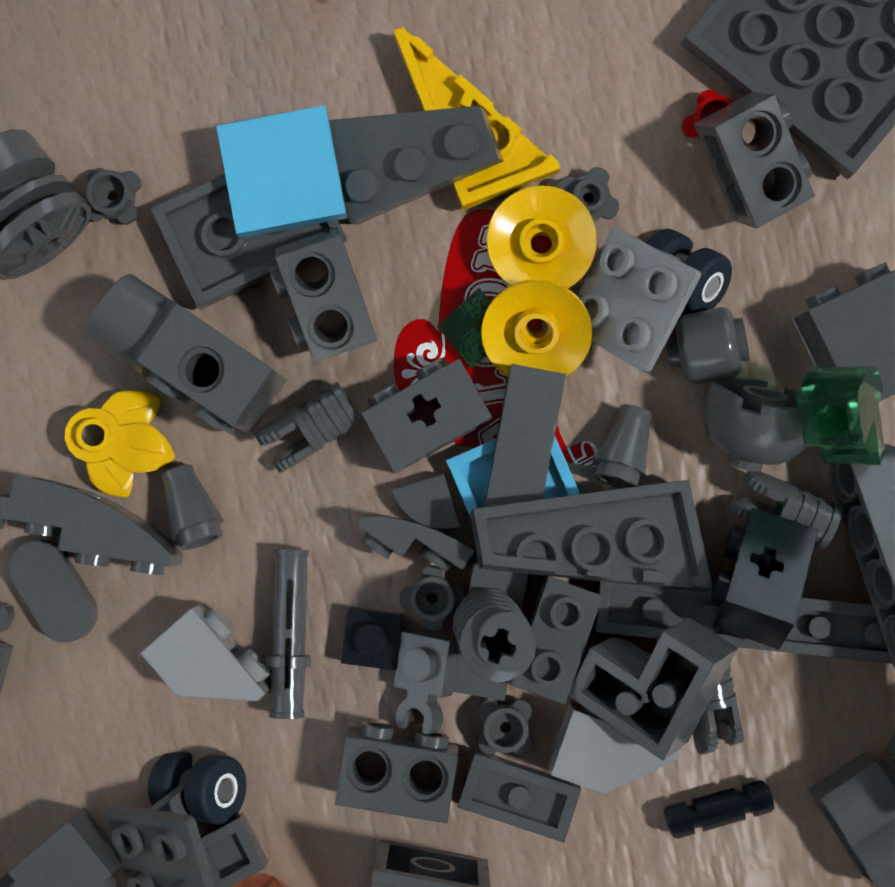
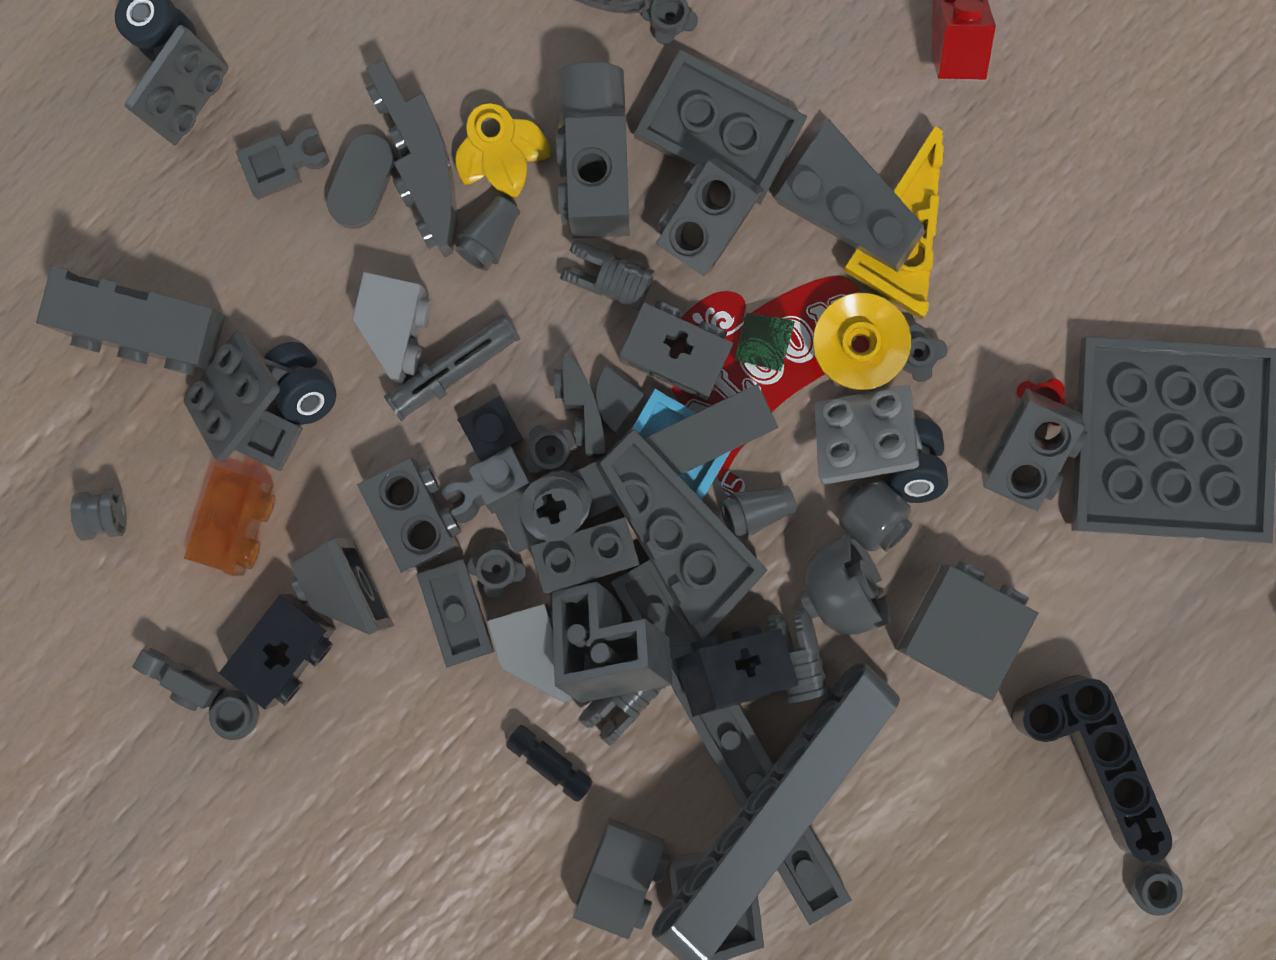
camera: 55 degrees right, 0 degrees up
medium azure tile [216,105,347,238] -> none
yellow dish [481,279,592,377] -> none
clear green brick [796,366,885,465] -> none

